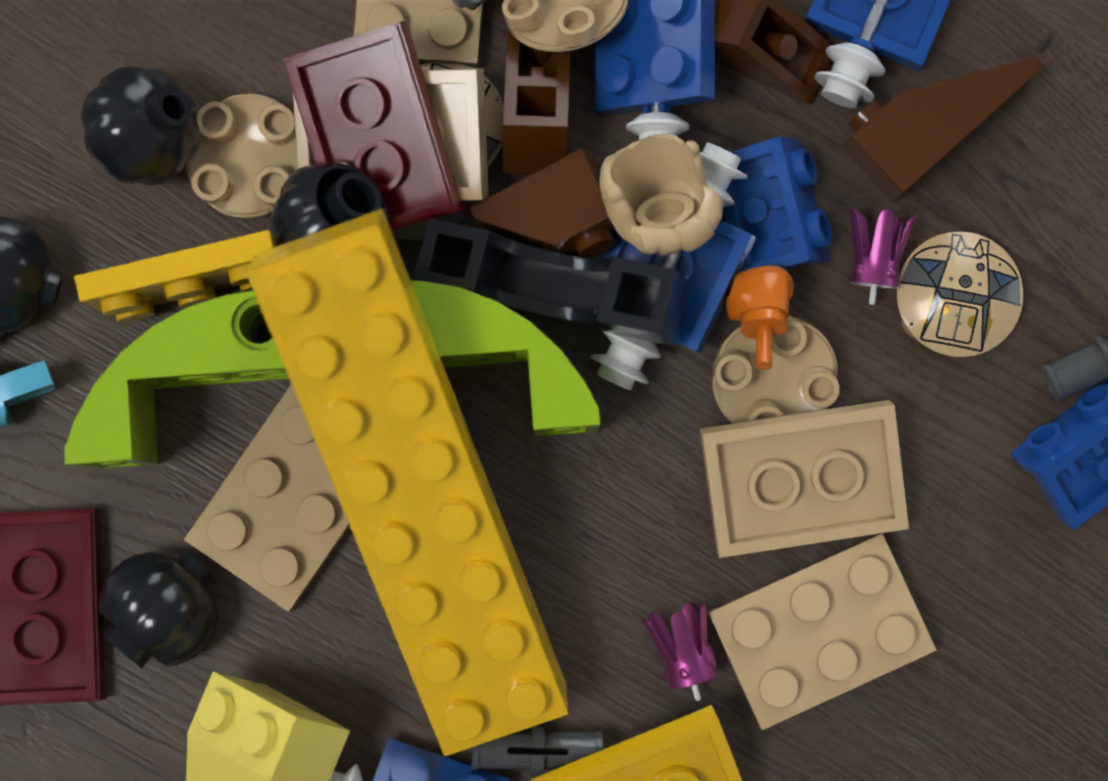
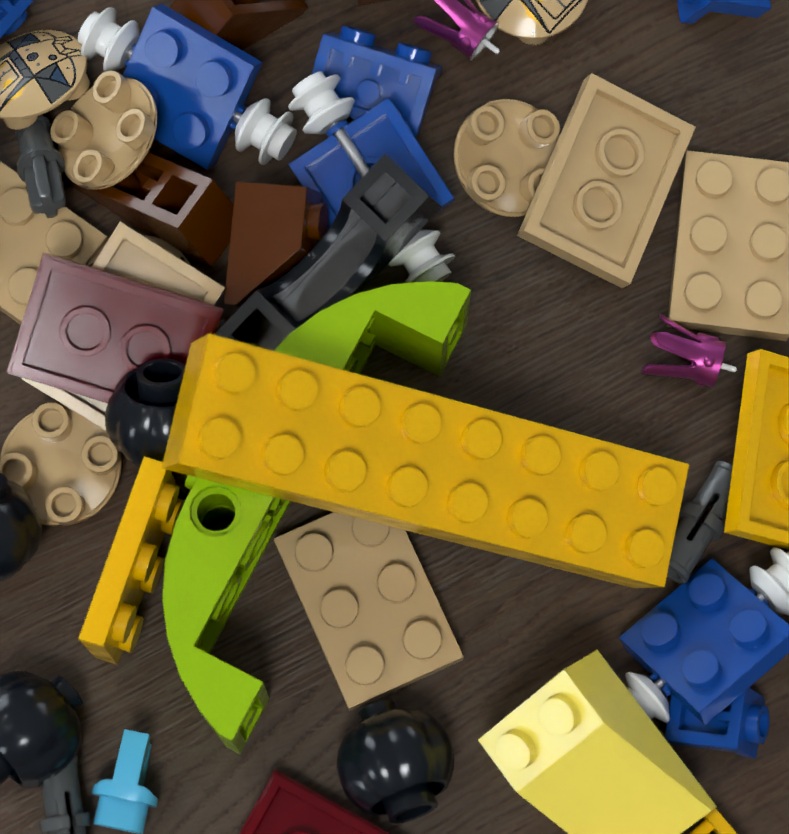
camera: 60 degrees left, 10 degrees down
tan hair [599,134,723,255] -> none
orange piece [725,265,794,370] -> none

